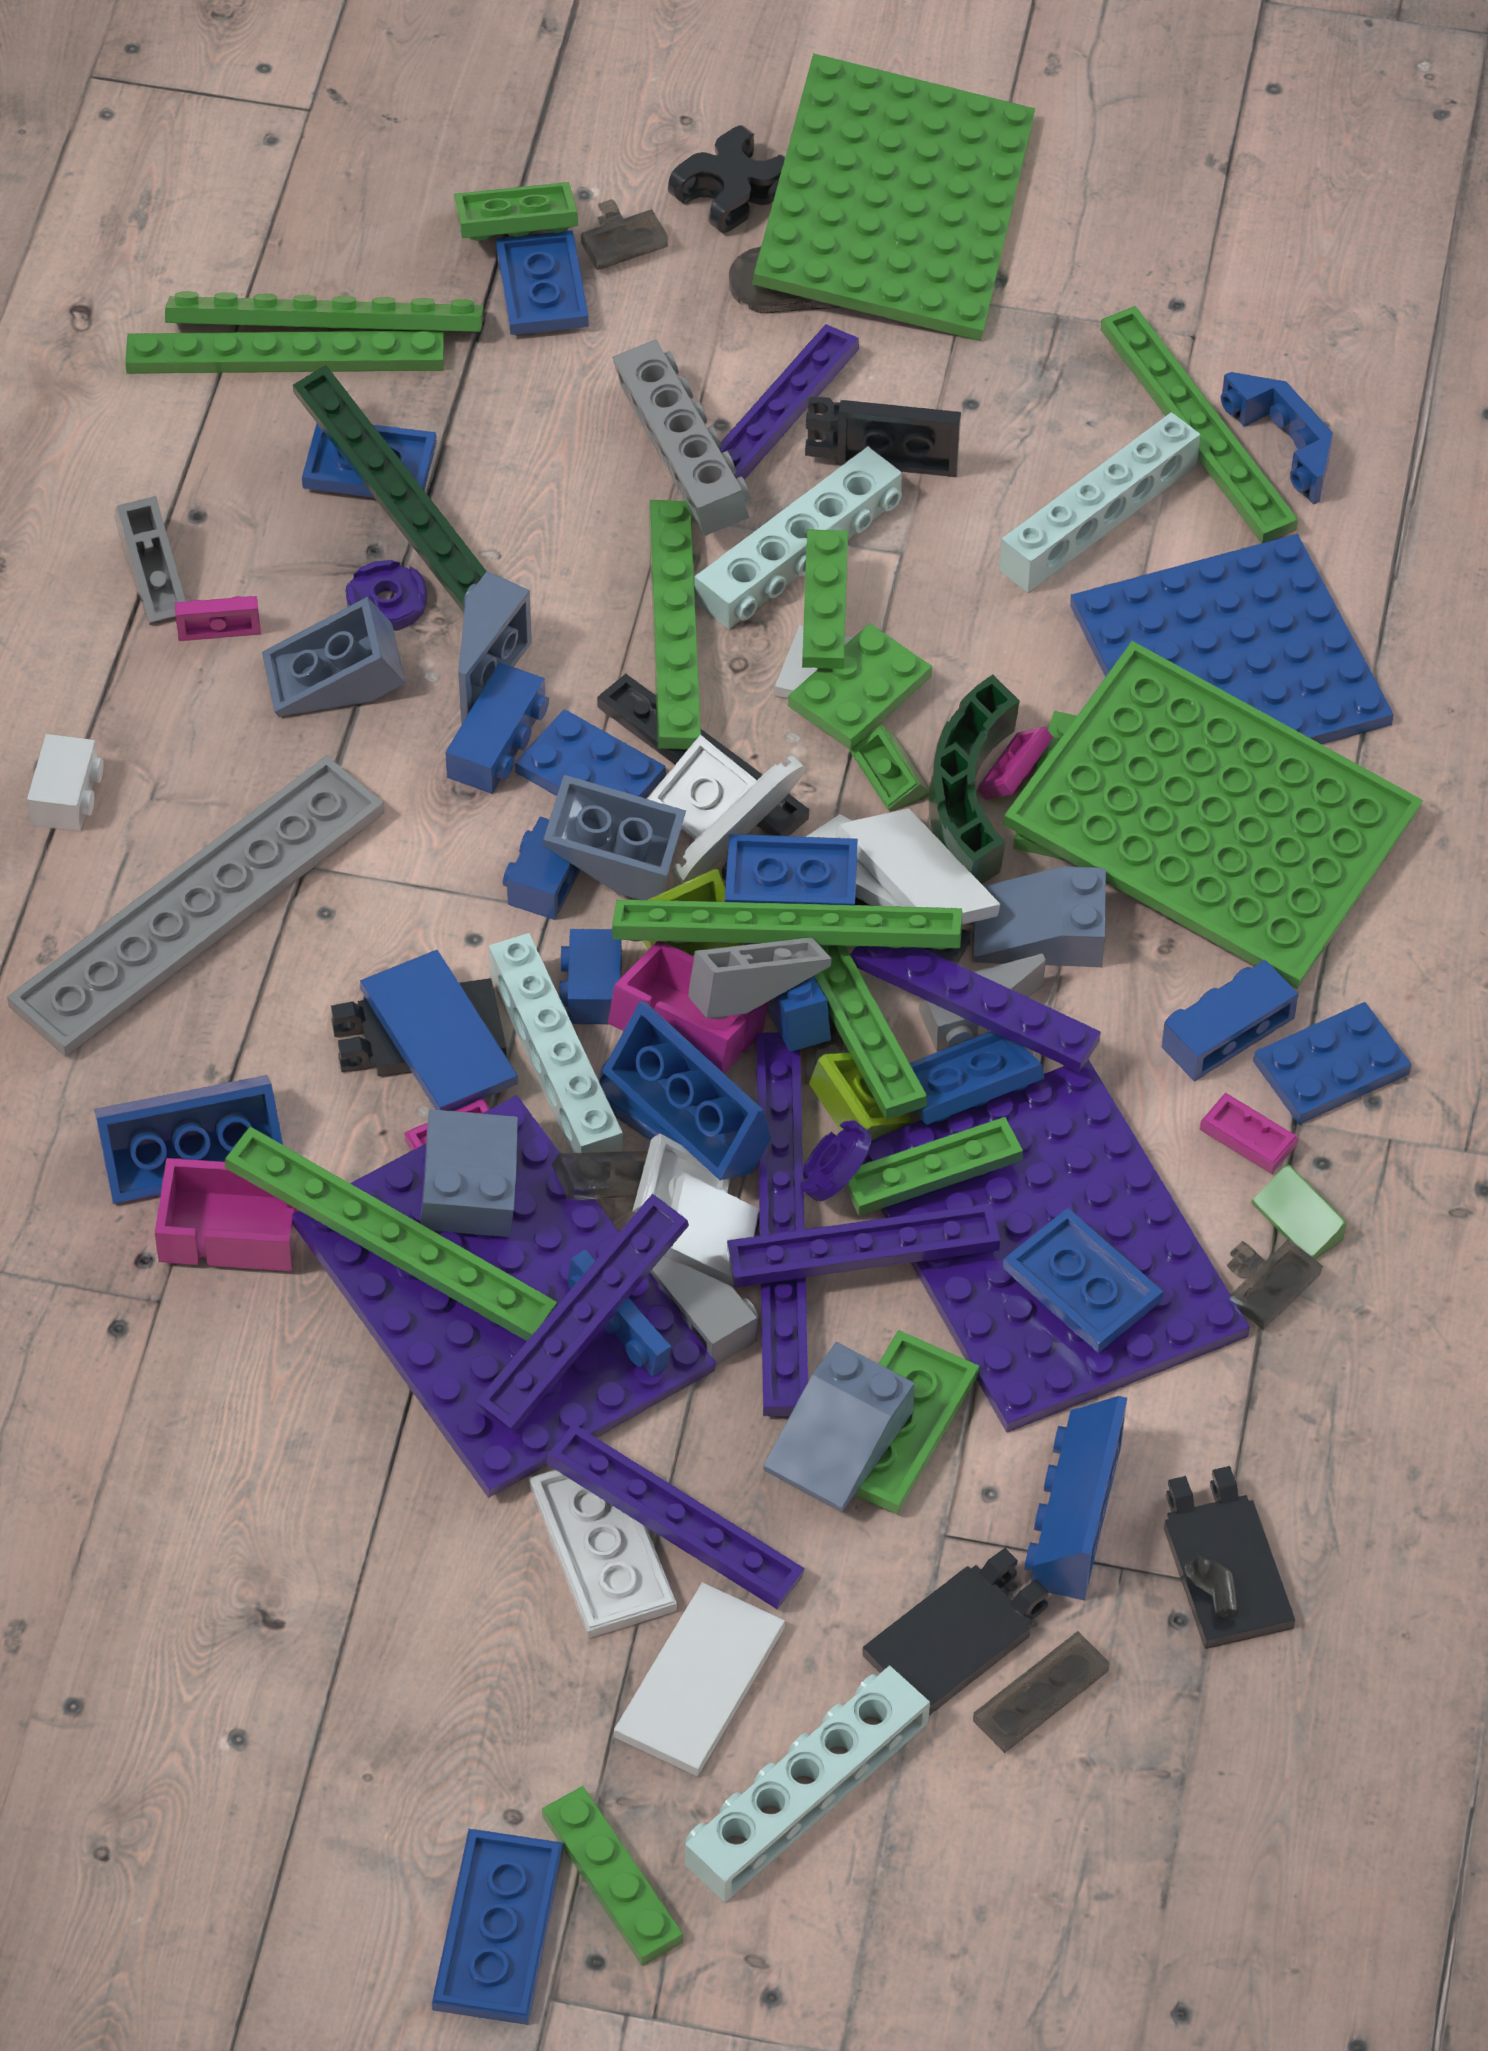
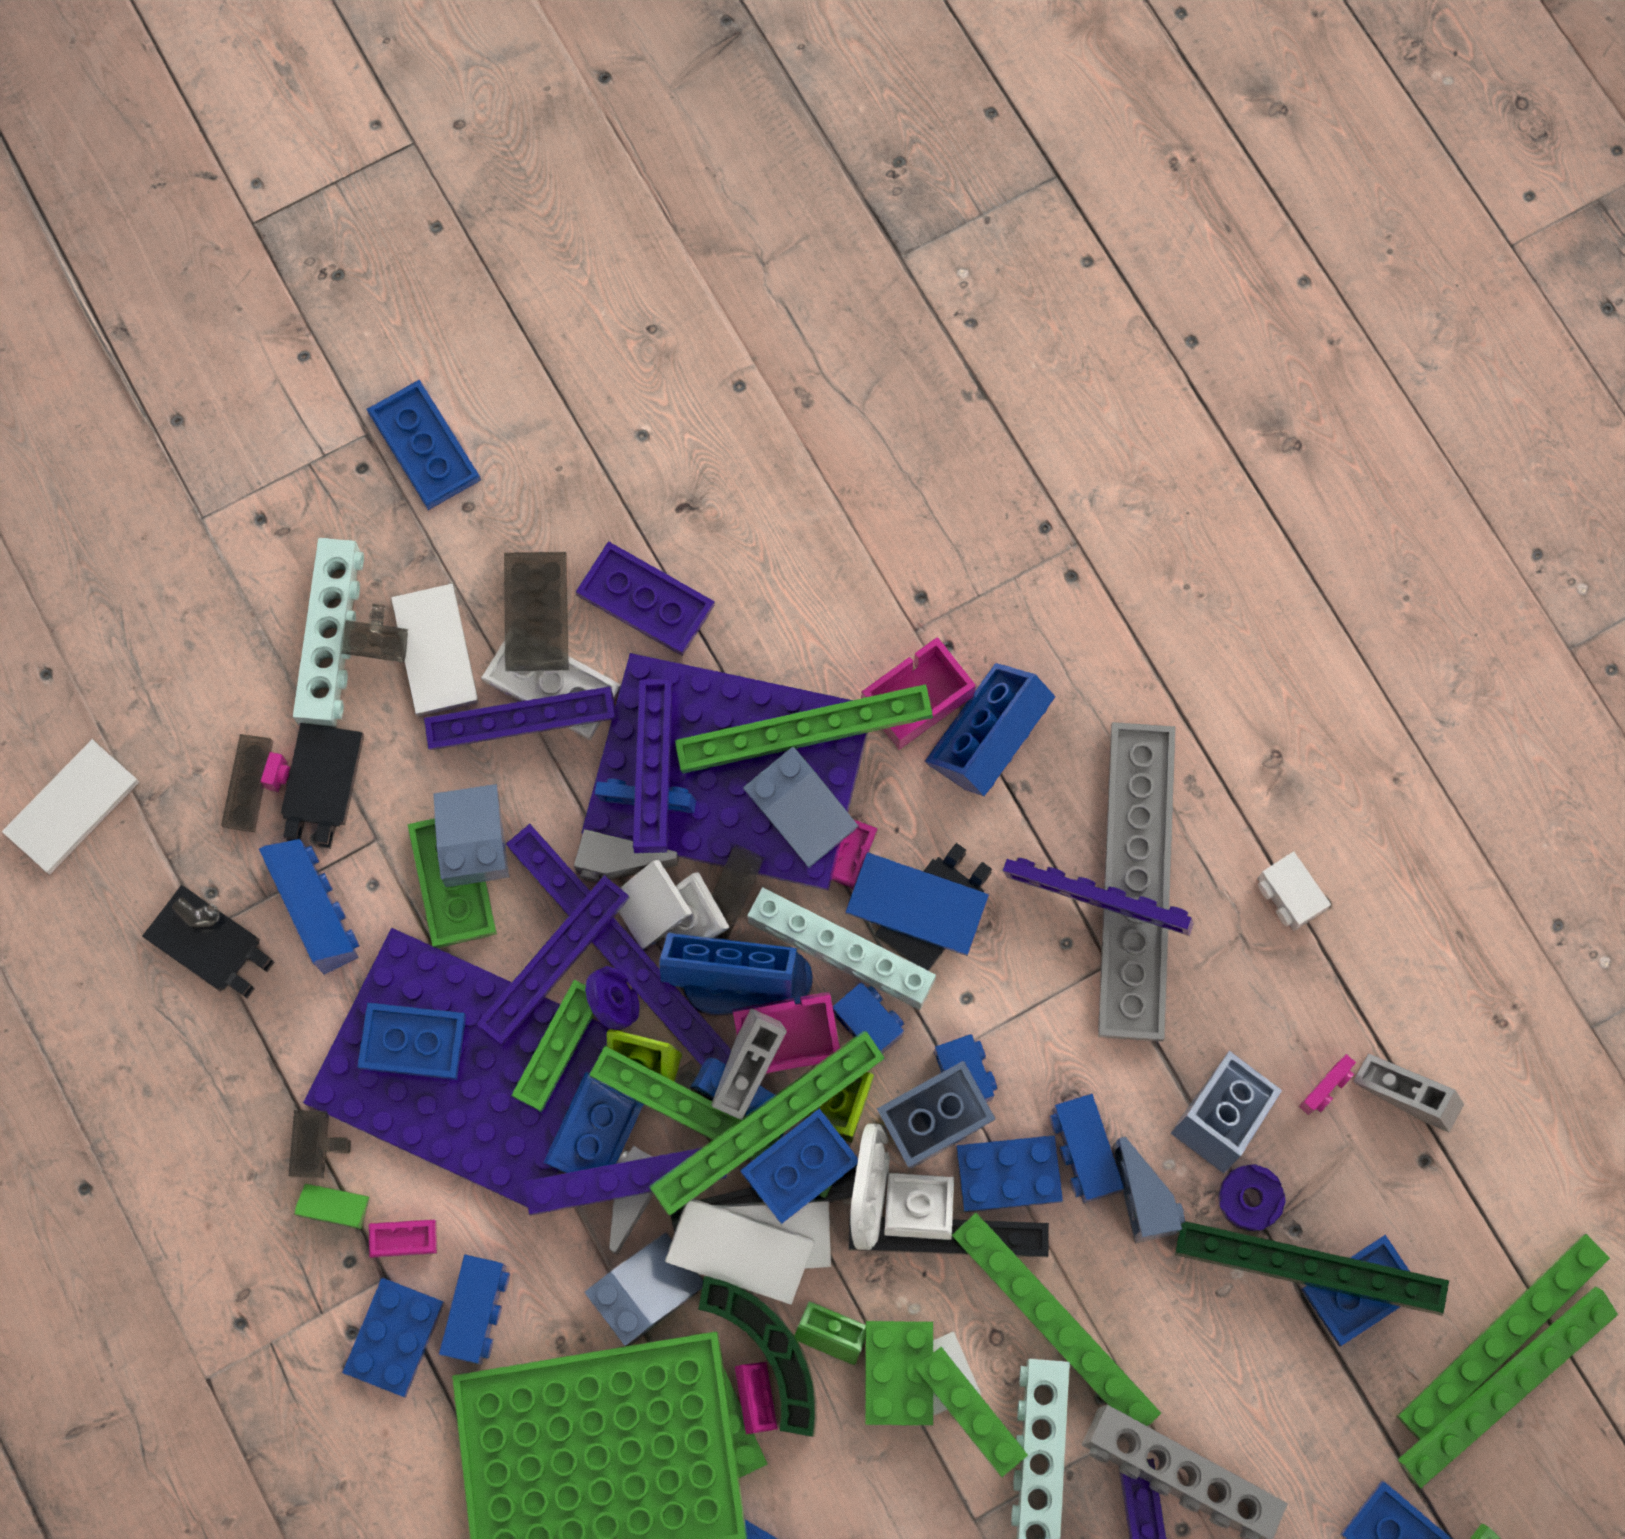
camera: 140 degrees right, 20 degrees up
bright green plate [542,1786,683,1966] -> none
none -> white tile [2,739,139,875]
none -> dark pink plate [260,752,290,793]
none -> clear smoke plate [341,604,408,663]
none -> clear smoke plate [504,552,569,671]
none -> dark purple plate [576,541,715,656]
none -> dark purple plate [1003,857,1194,936]

